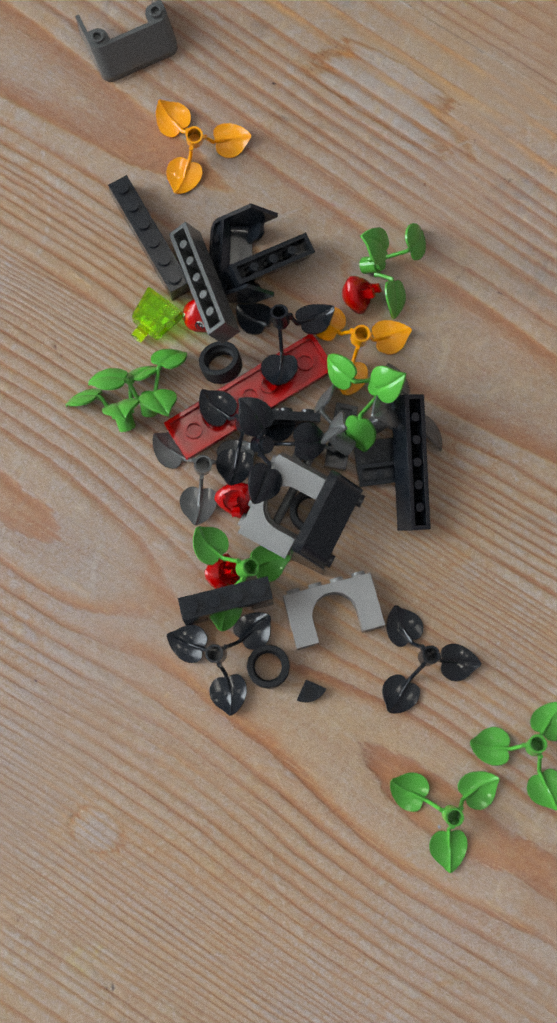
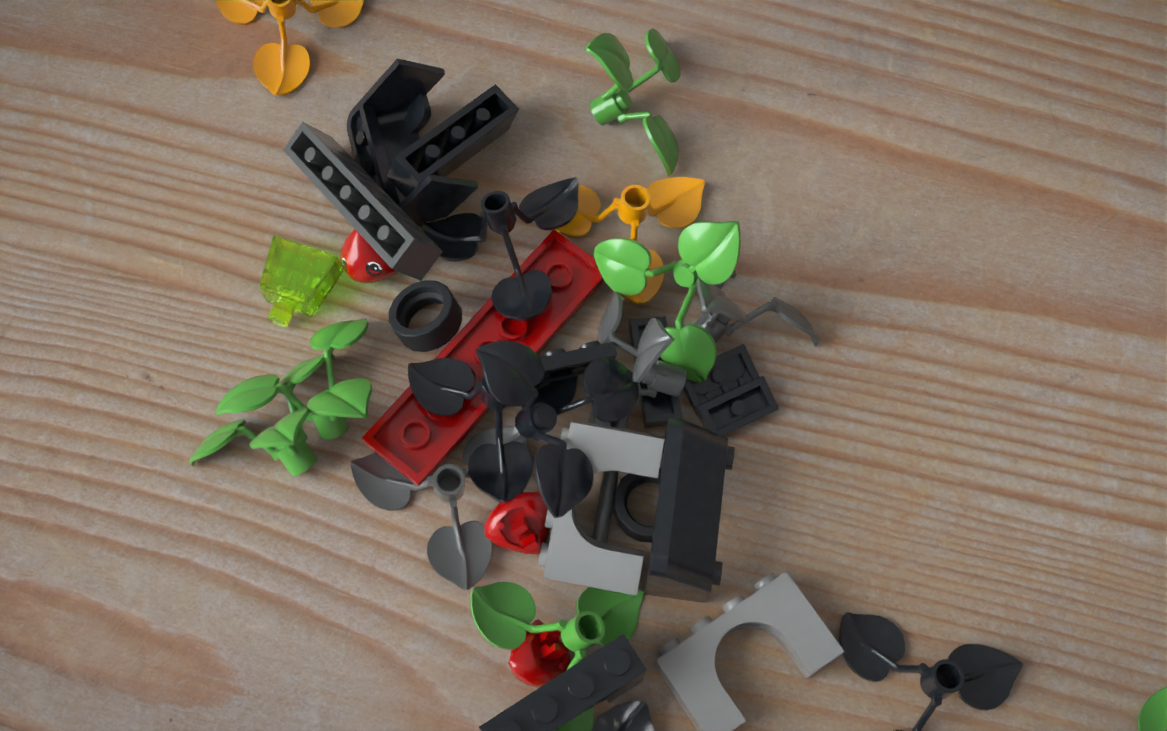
camera: 20 degrees left, 10 degrees down
black brick [108,175,191,301] -> none
red piece [342,276,382,314] -> none
black brick [391,394,431,531] -> none

